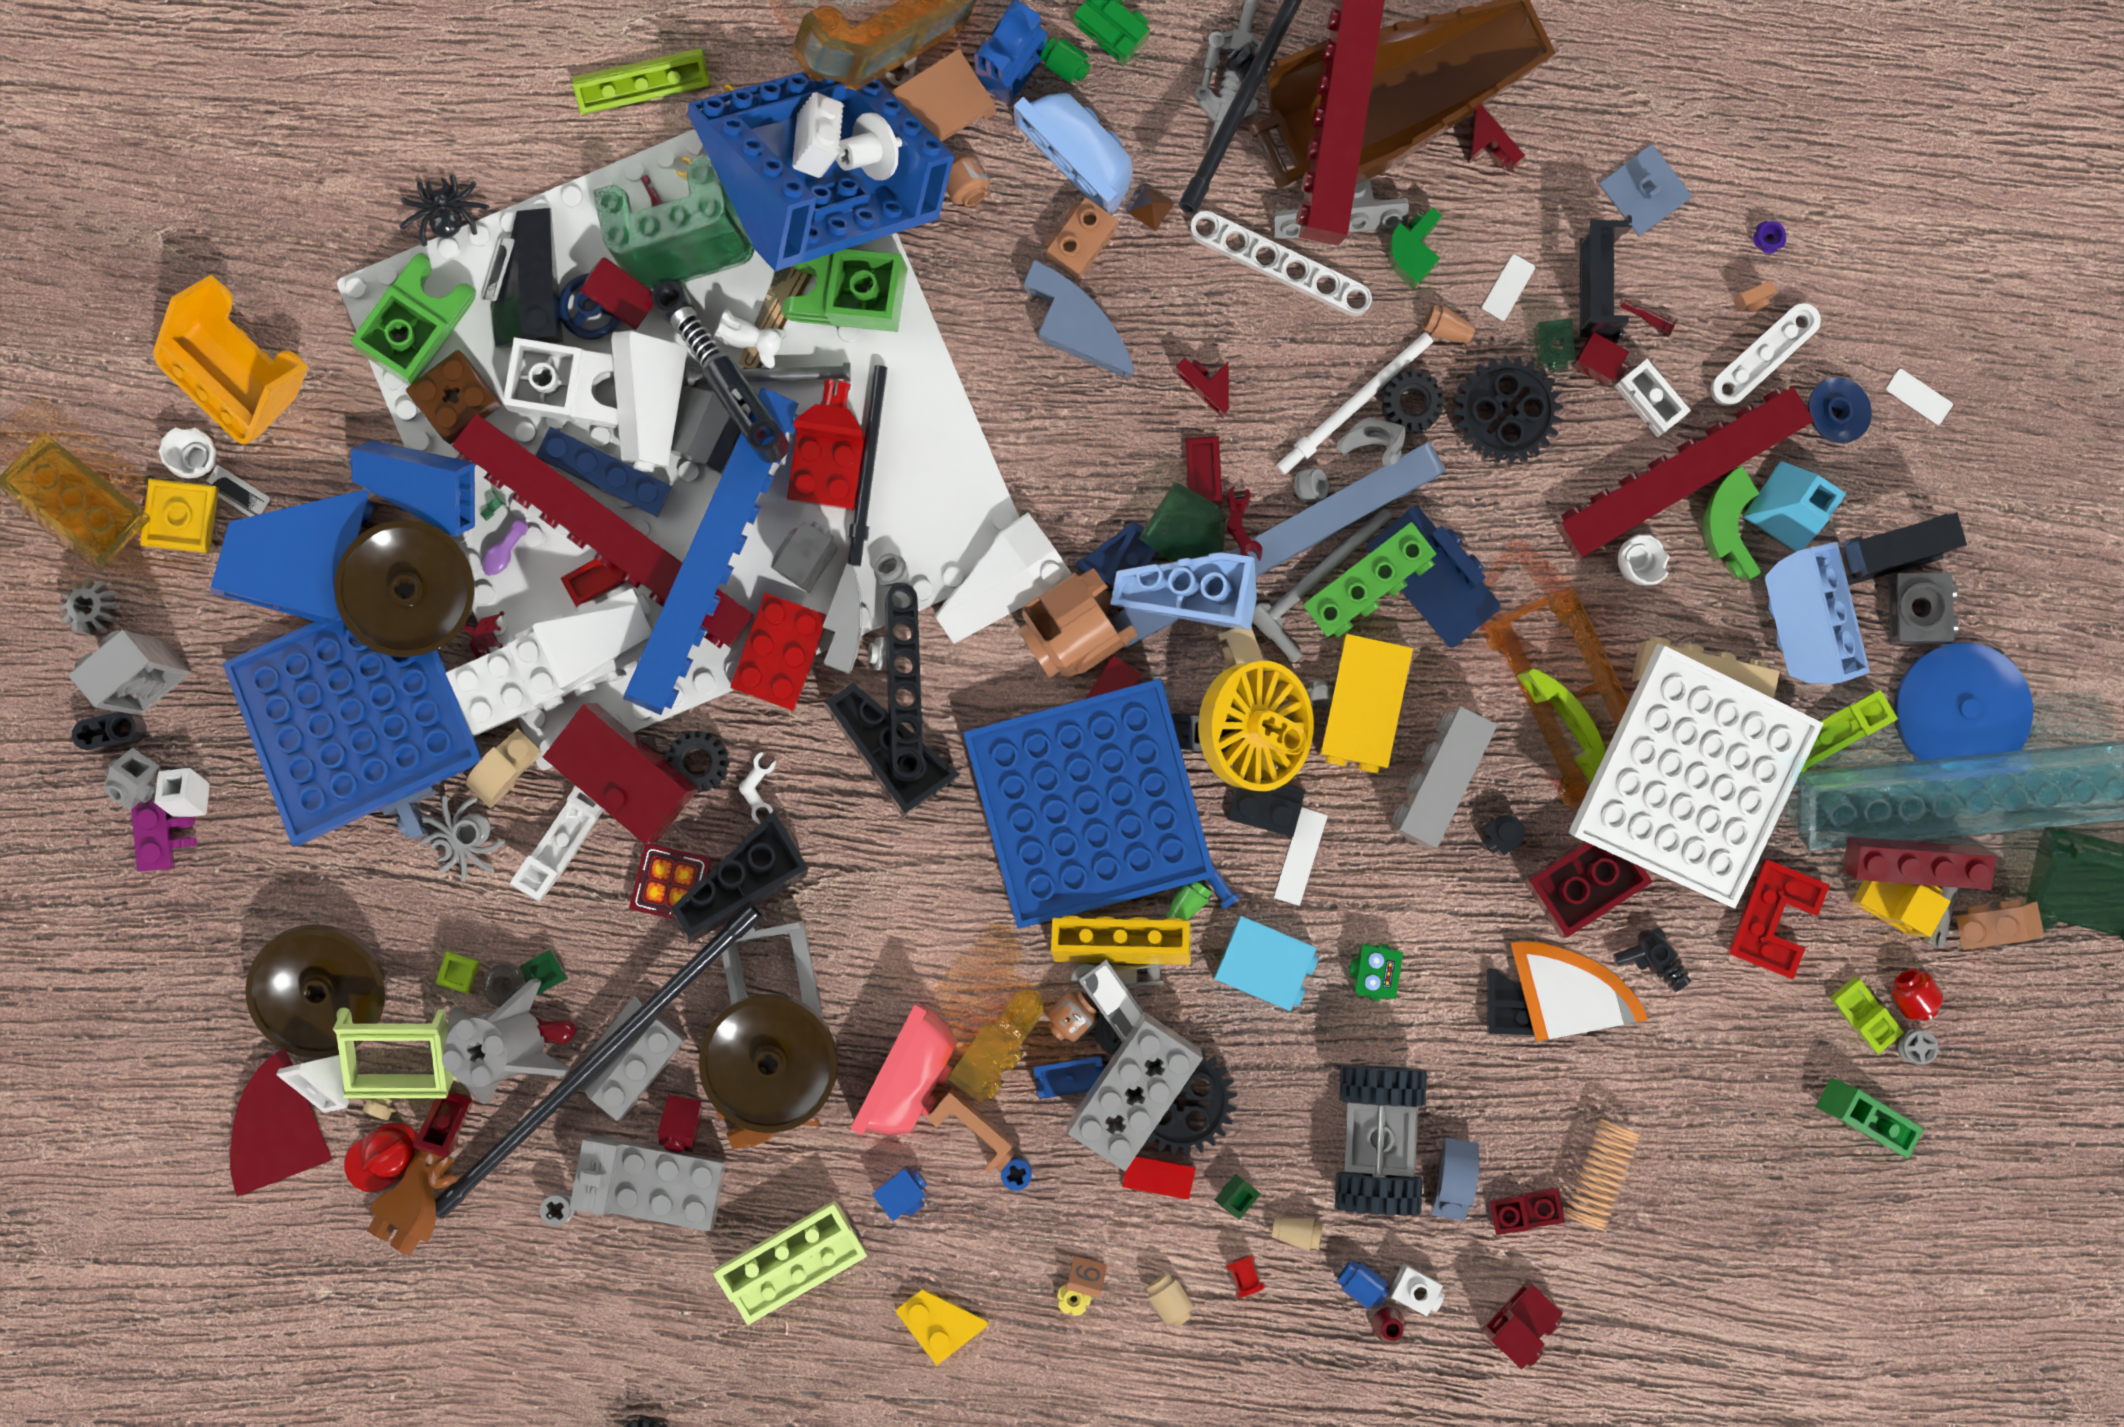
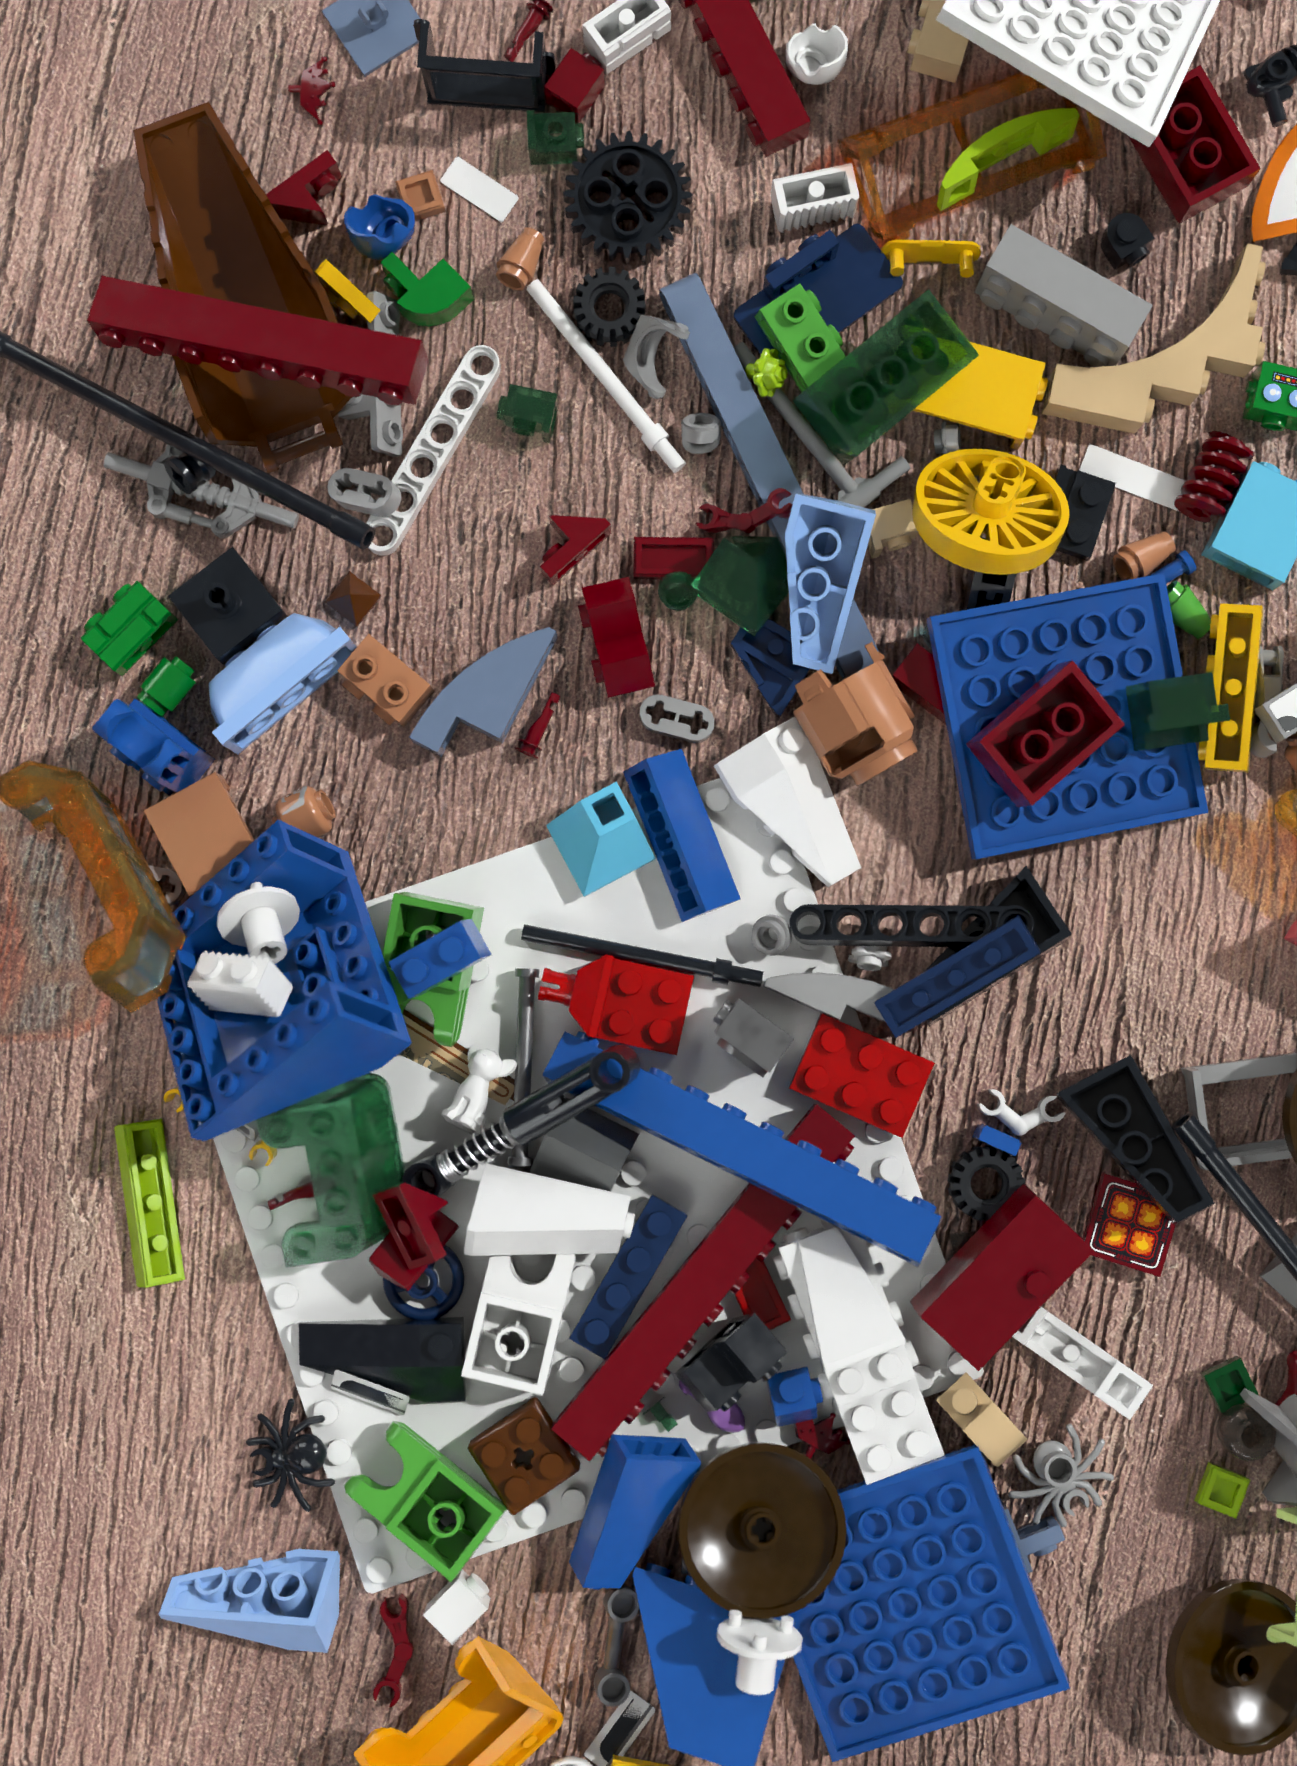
camera: 85 degrees left, 0 degrees up
none -> light blue wedge [159,1549,340,1653]
none -> black brick [168,546,288,667]
none -> dark red piece [288,56,336,126]
none -> yellow wing [314,259,381,323]
none -> light grey beam [327,468,402,517]
none -> blue hair [344,194,415,260]
none -> dark red slope [373,1183,448,1270]
none -> dark red piece [373,1593,414,1707]
none -> blue brick [388,918,492,999]
none -> nougat tile [395,170,446,221]
none -> white brick [423,1569,491,1645]
none -> clear green brick [497,384,559,443]
none -> dark red piece [514,692,560,759]
none -> medium azure slope [546,781,656,897]
none -> dark red brick [578,576,655,698]
none -> flat silver bar [594,1585,639,1707]
none -> blue brick [623,749,741,922]
none -> light grey beam [640,694,715,743]
none -> clear green plate [658,571,698,611]
none -> black brick [674,1313,788,1412]
none -> white piece [717,1610,802,1695]
none -> lime plant [745,348,788,397]
none -> blue brick [767,1367,823,1427]
none -> white brick [770,163,859,233]
none -> clear green brick [793,289,979,465]
none -> dark blue plate [874,916,1041,1038]
none -> yellow piece [881,240,981,278]
none -> dark red brick [966,660,1125,807]
none -> blue tile [972,1124,1022,1156]
none -> tan arch [1042,243,1266,434]
none -> nougat cone [1113,531,1176,580]
none -> clear green plate [1126,672,1230,751]
none -> dark red piece [1174,431,1254,523]

